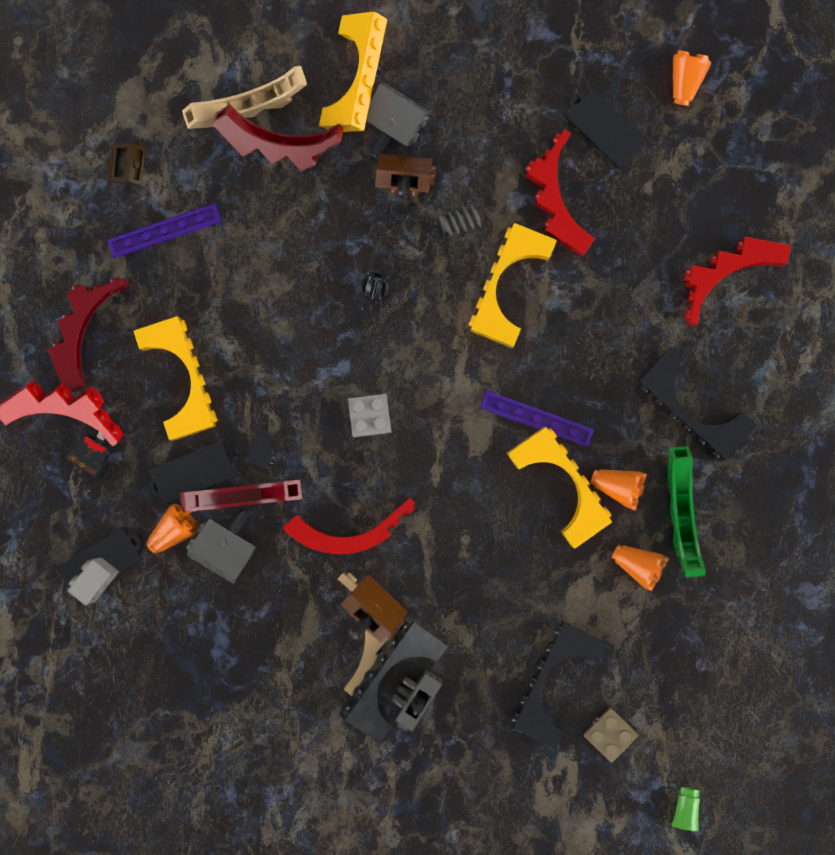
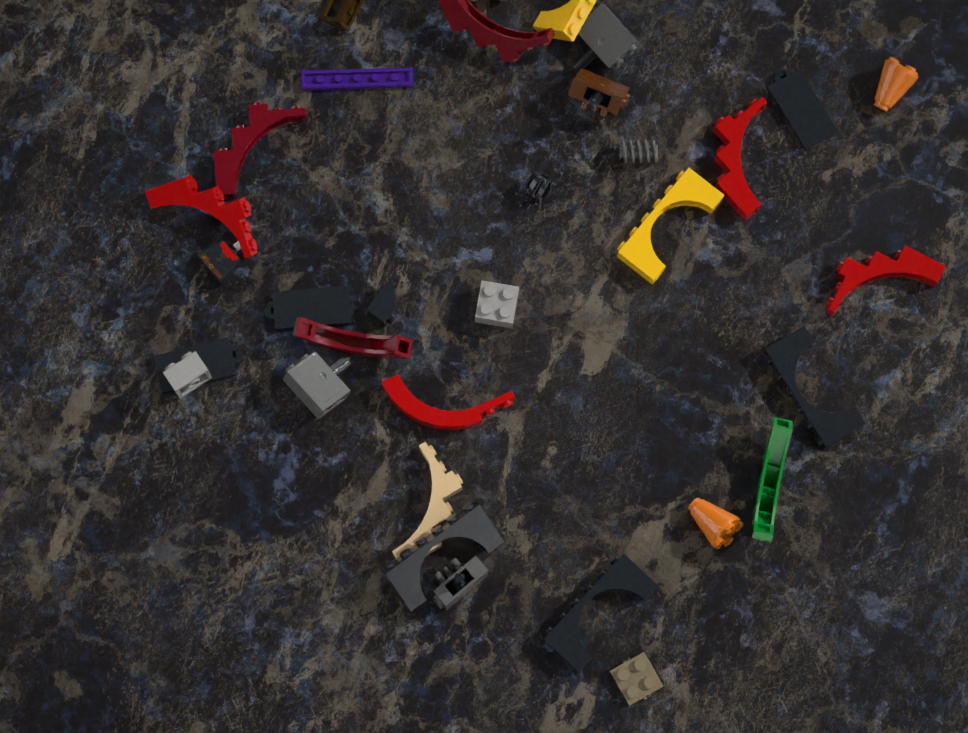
camera: 15 degrees right, 10 degrees down
yellow arch [134,316,217,441] -> none
orange cone [146,504,201,554] -> none
reddish brown piece [340,574,408,643] -> none
dark purple tile [480,390,594,447] -> none
yellow arch [506,427,612,549] -> none
orange cone [591,469,647,510] -> none

